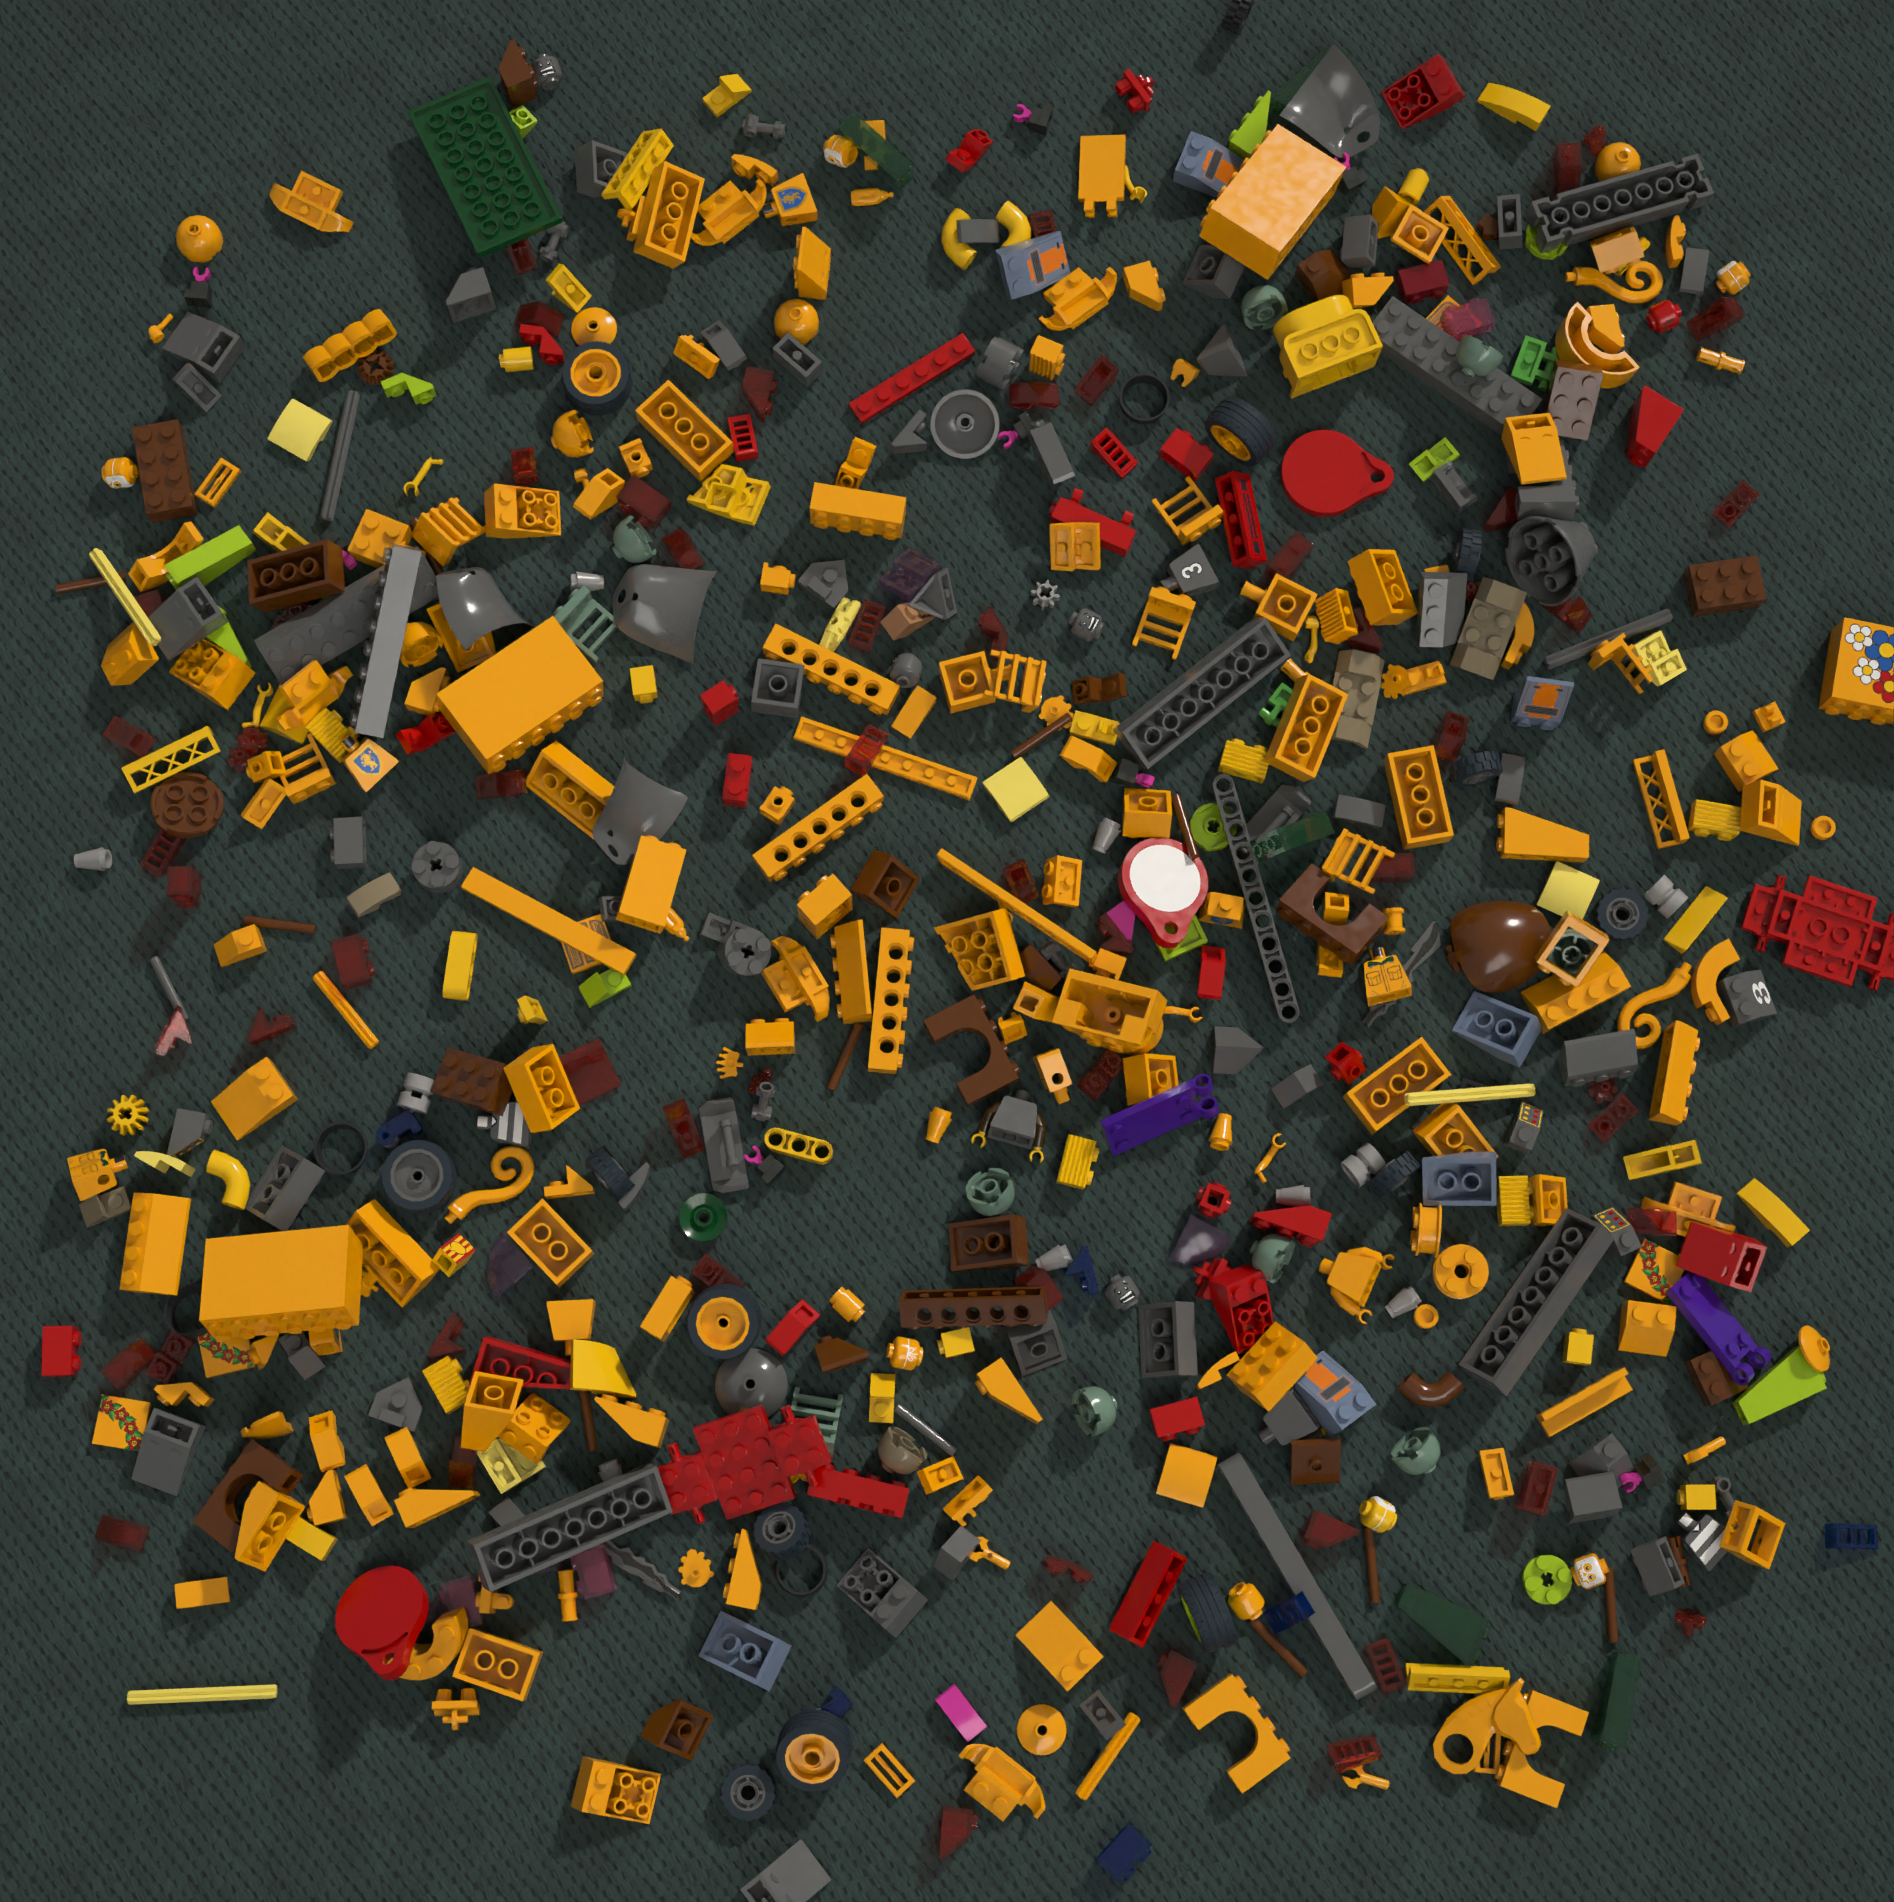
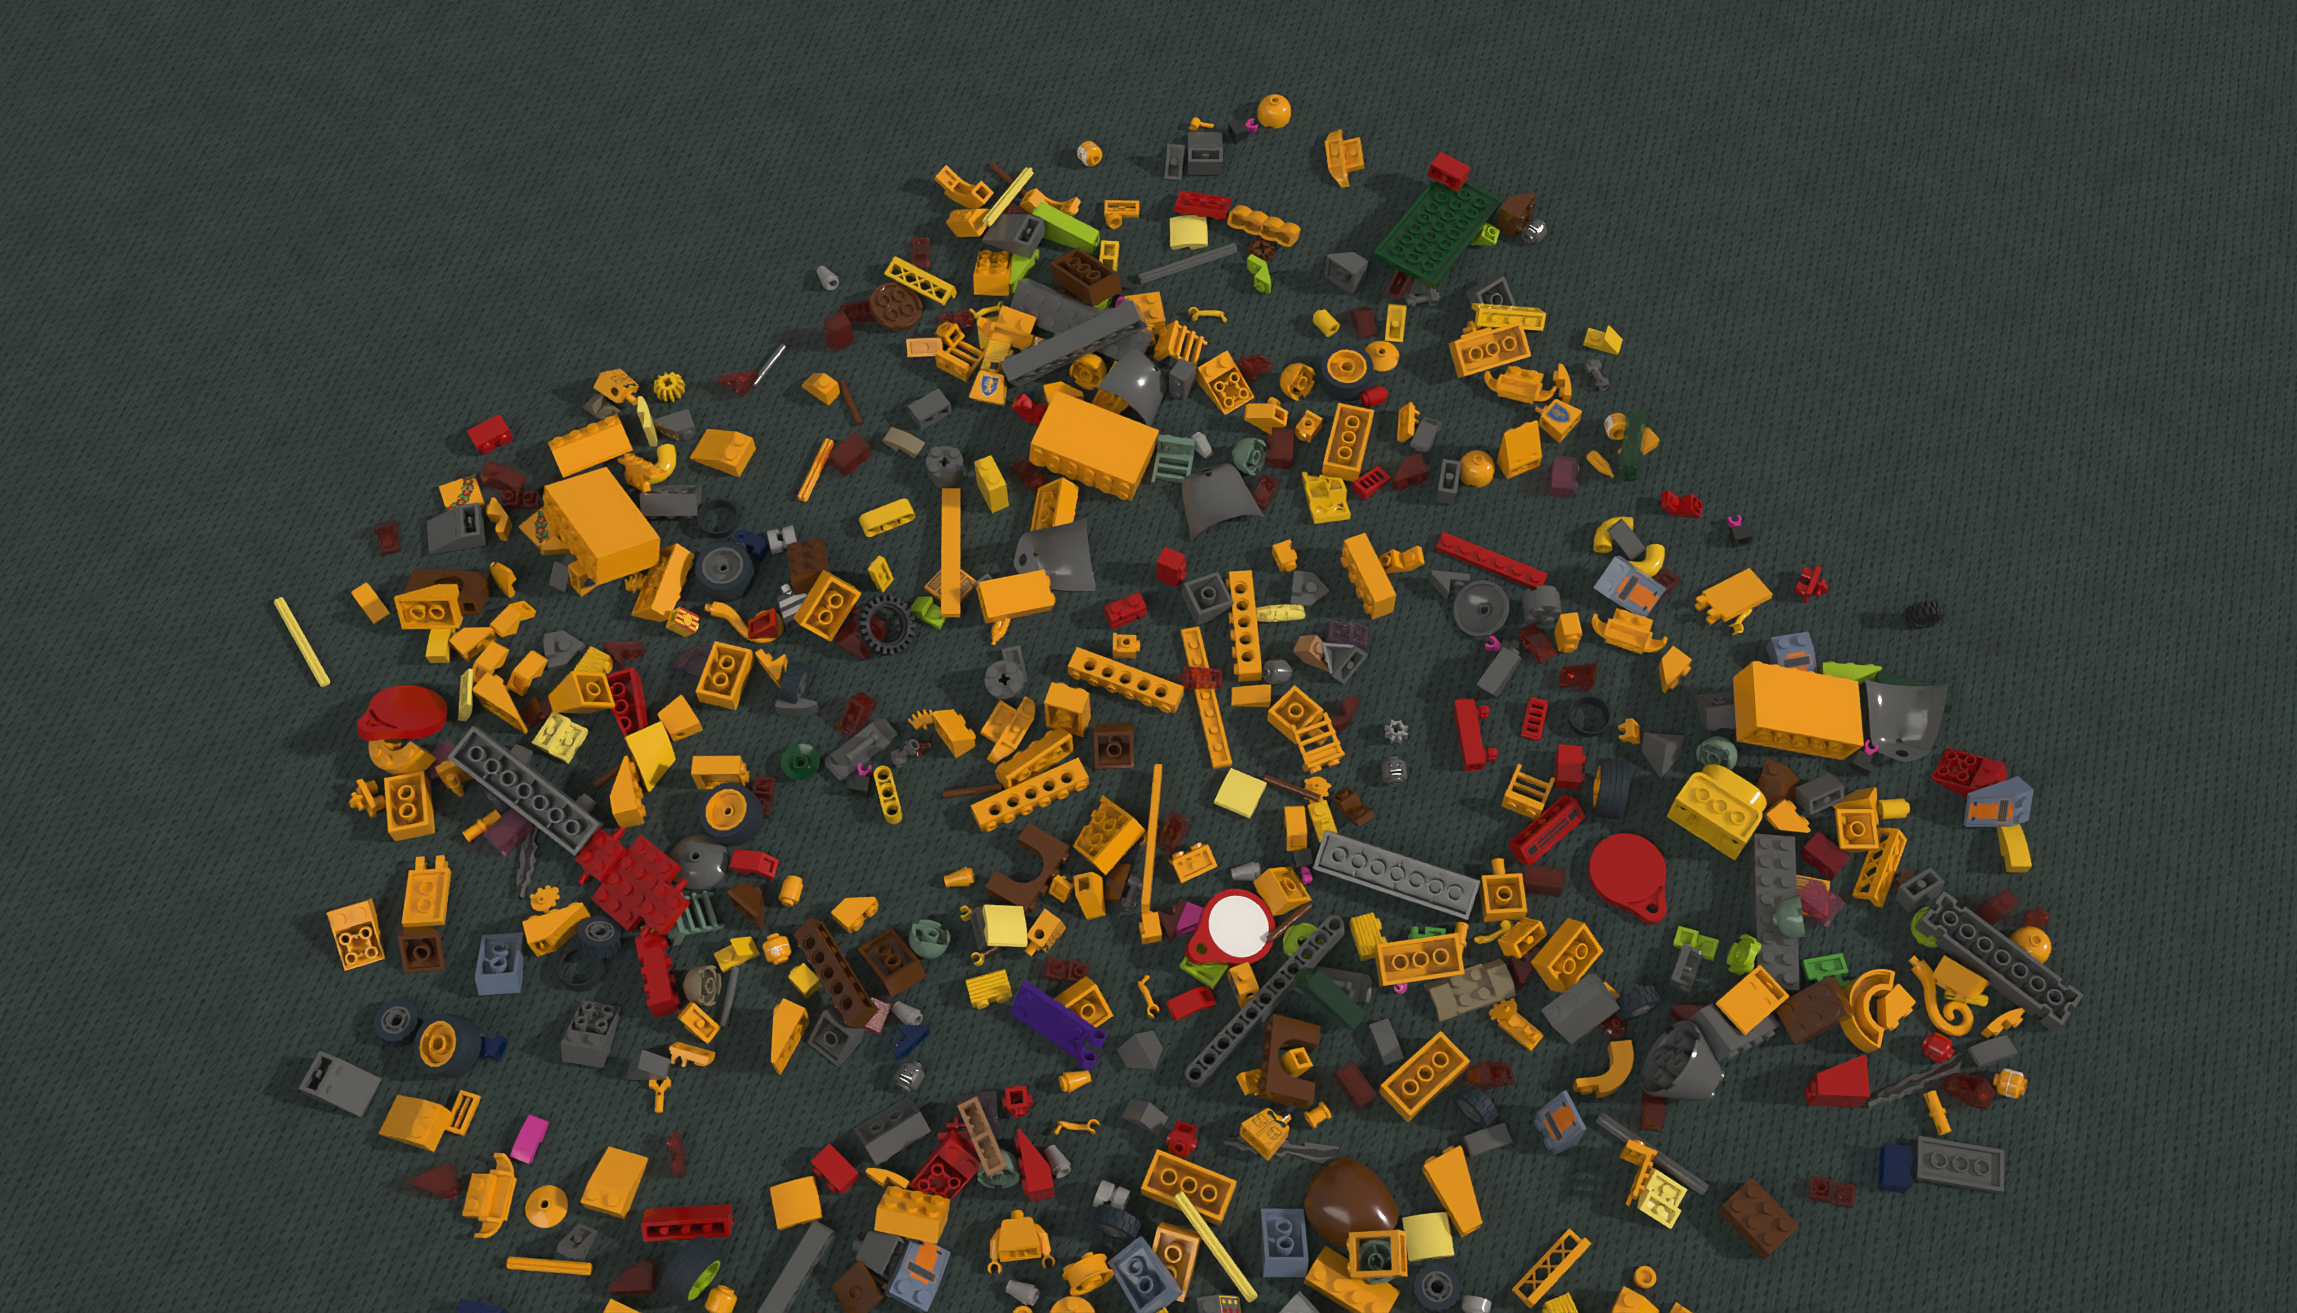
camera: 65 degrees right, 15 degrees down
reddish brown brick [132,419,198,523] -> none
clear red slope [247,1008,298,1046] -> none
light orange bracket [498,1393,570,1465] -> none
red slope [519,324,565,365] -> none
yellow brick [630,665,658,703] -> none
clear red slope [848,599,886,653] -> none
light orange slope [1050,522,1101,571] -> none
light orange brick [1052,969,1167,1056] -> none
sand green cylinder [1072,1386,1117,1437] -> none
light orange plate [1132,587,1196,660] -> none
dark grey torso [1159,544,1219,597] -> none
light orange plate [1322,828,1395,895] -> none
dark tan piece [1450,577,1527,680] -> none
none -> light orange slope [378,1095,452,1152]
none -> light orange tile [402,855,451,927]
none -> light yellow slope [458,669,474,722]
none -> light orange bracket [618,453,667,492]
none -> red slope [748,608,778,639]
none -> light orange slope [831,897,879,934]
none -> black tyre [854,595,916,656]
none -> light orange arch [934,165,994,209]
none -> medium nougat slope [958,1096,1008,1177]
none -> yellow brick [974,455,1009,513]
none -> light yellow slope [982,905,1027,947]
none -> light orange plate [1106,212,1122,229]
none -> dark grey brick [1169,358,1196,401]
none -> red plate [1174,190,1231,220]
none -> red brick [1360,385,1388,408]
none -> red brick [1427,152,1471,192]
none -> clear pink brick [1549,455,1579,499]
none -> lime plate [1727,934,1761,975]
none -> dark grey sword [1865,1053,1962,1108]
none -> clear blue brick [1878,1142,1914,1193]
none -> dark grey plate [1915,1136,2004,1194]
none -> sand blue slope [1963,776,2034,827]

